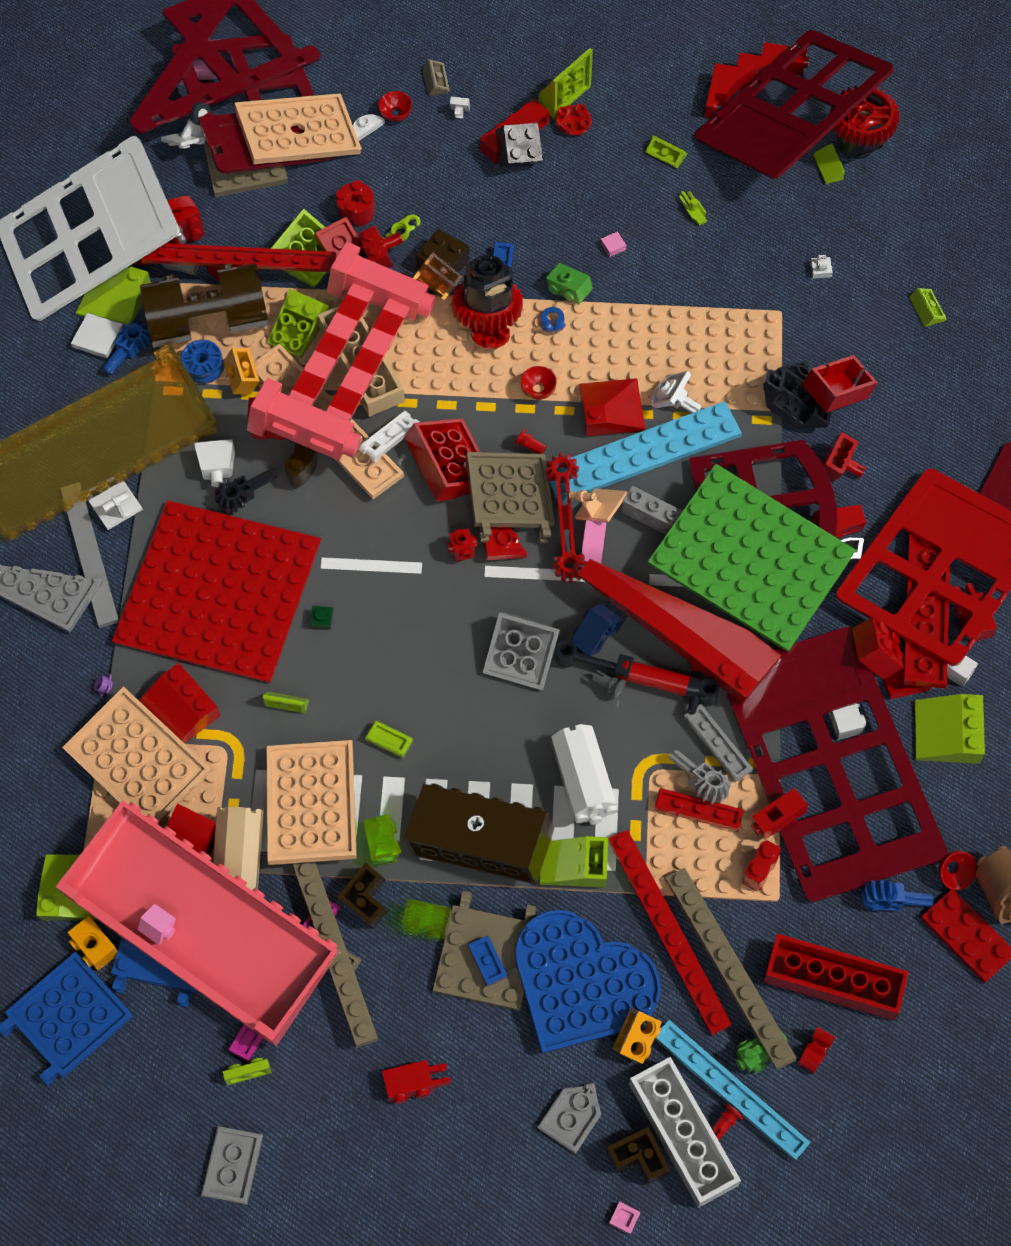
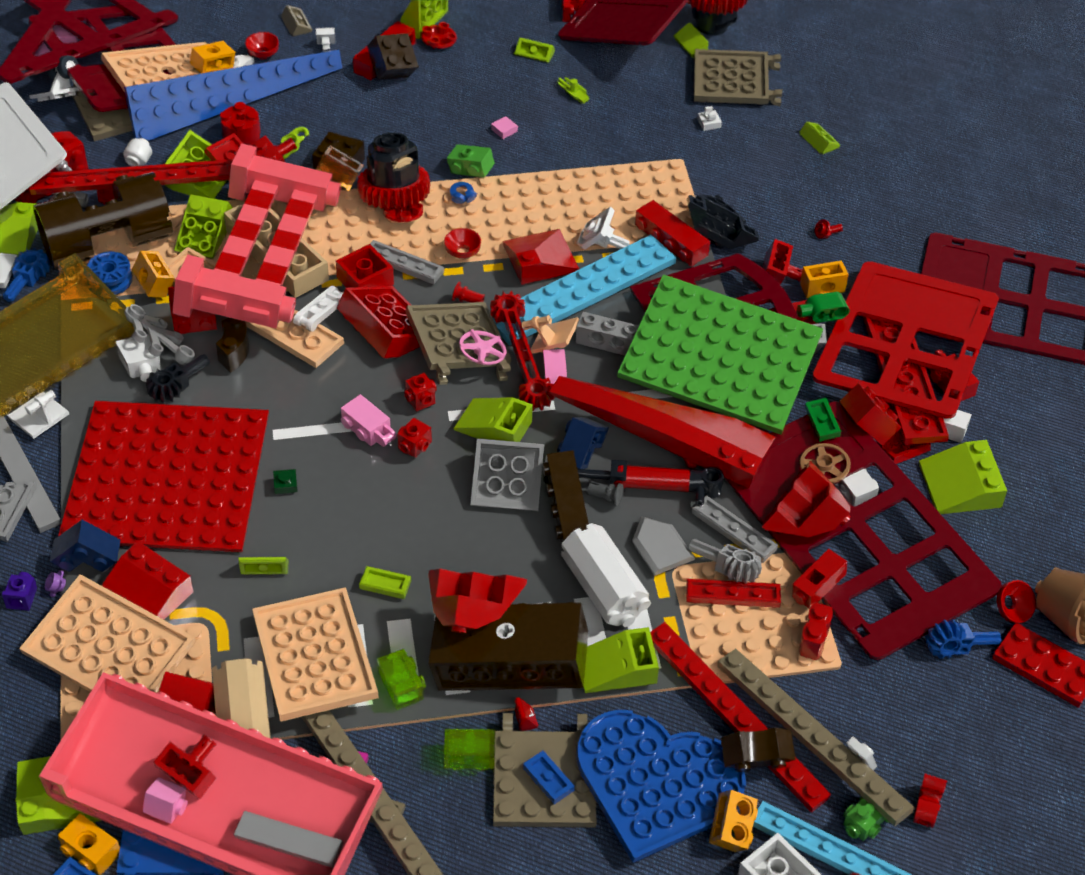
camera: 15 degrees left, 15 degrees down
dark brown brick [337,862,388,928] -> none
red wing [484,527,528,560] -> none
red brick [763,933,909,1021] -> none
red piece [802,355,878,413] -> none
none -> dark purple brick [2,572,37,611]
none -> dark blue brick [50,520,120,572]
none -> white head [123,138,152,166]
none -> blue wing [124,50,342,141]
none -> light grey plant [124,304,195,365]
none -> red brick [153,734,217,799]
none -> light orange brick [190,41,235,73]
none -> light grey tile [234,811,343,868]
none -> red brick [336,244,394,288]
none -> bright pink brick [341,394,397,447]
none -> light grey tile [370,240,444,284]
none -> red brick [397,418,432,458]
none -> red brick [428,569,527,634]
none -> lime slope [454,397,533,442]
none -> bright pink wheel [459,329,507,365]
none -> red slope [515,697,538,731]
none -> dark brown brick [542,450,589,546]
none -> light grey tile [632,516,695,576]
none -> red brick [635,200,710,267]
none -> dark tan plate [694,49,782,106]
none -> dark brown brick [721,728,796,772]
none -> red brick [762,461,851,537]
none -> green piece [797,292,850,323]
none -> light orange brick [800,260,849,298]
none -> medium nougat wheel [800,443,851,483]
none -> green plate [805,398,841,442]
none -> red plate [815,219,843,239]
none -> white plate [847,737,877,771]

